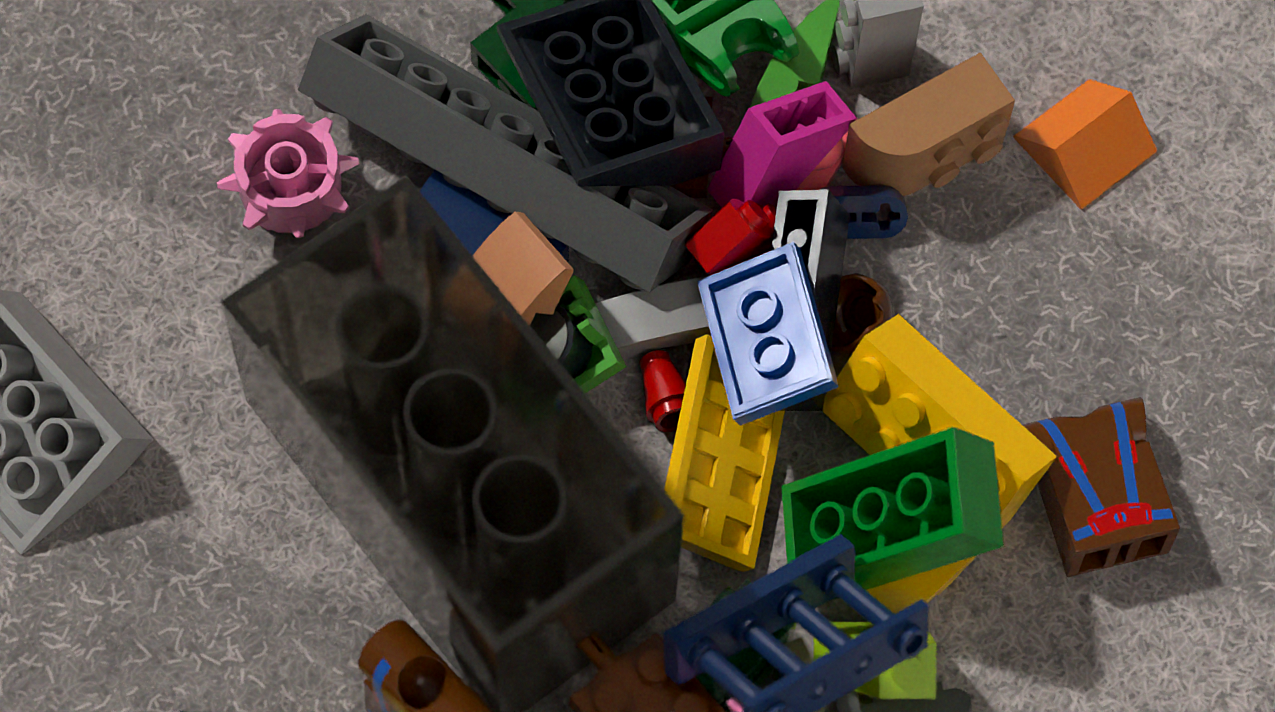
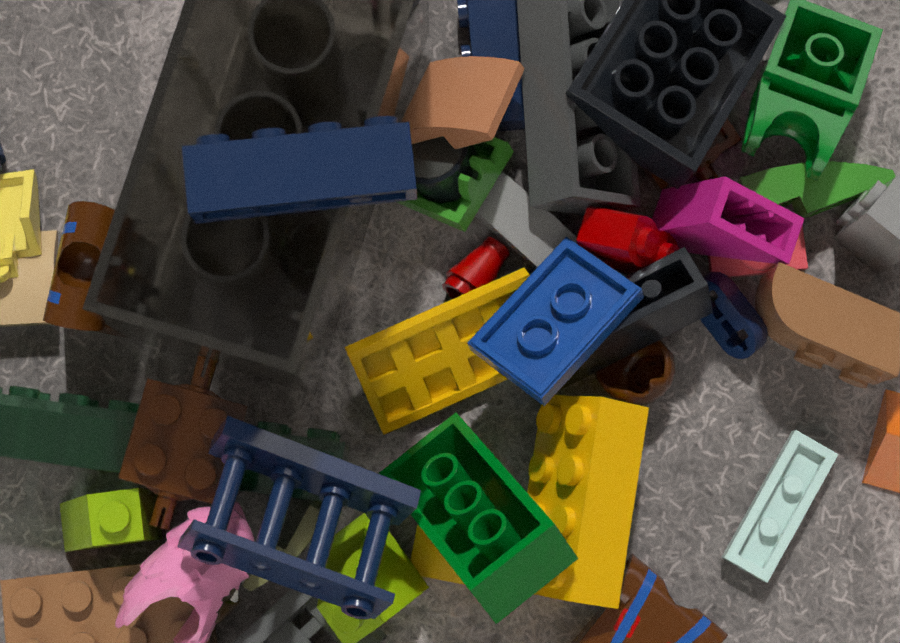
camera: 55 degrees right, 15 degrees up
none -> dark blue brick [182,116,417,223]
none -> light aqua plate [721,430,838,583]

